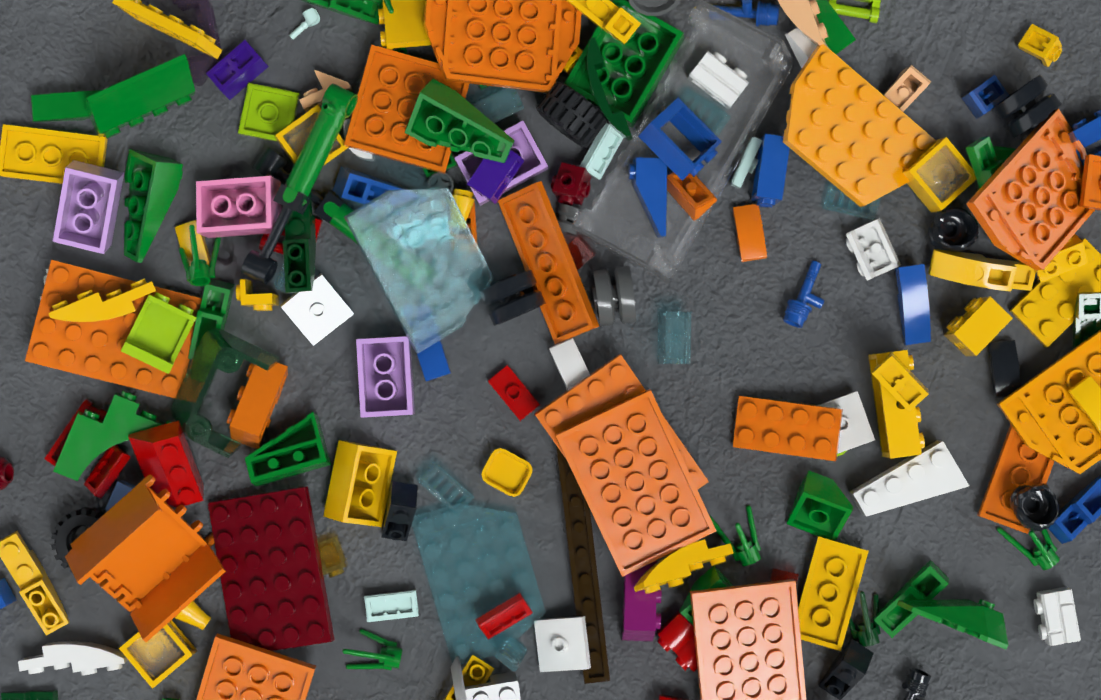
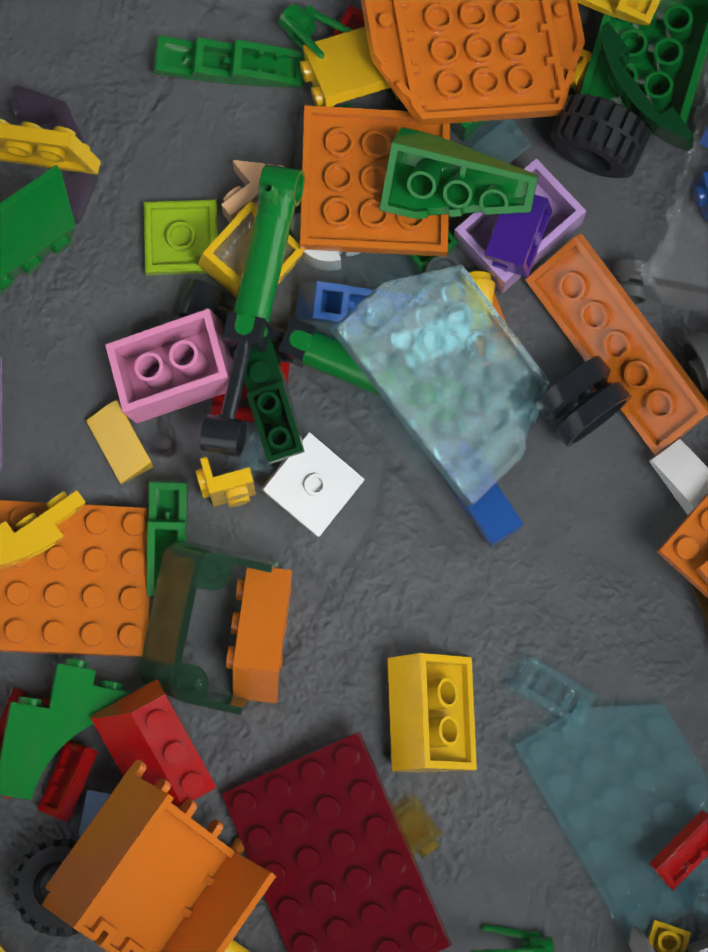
camera: 15 degrees left, 10 degrees down
lime panel [121,292,197,374] -> none
green wedge [124,149,183,263] -> none
green plant [179,225,221,286] -> none
dark purple hinge [206,40,269,100] -> none
green wedge [245,411,331,486] -> none
light aqua hand [289,8,320,40] -> none
lavender brick [356,336,415,418] -> none
light aqua plate [364,590,419,622] -> none
black slope [381,481,418,541] -> none
yellow piece [481,448,533,497] -> none
red plate [488,365,540,421] -> none
dark red brick [551,162,591,206] -> none
clear red plate [567,234,596,270] -> none
light aqua plate [580,123,623,180] -> none

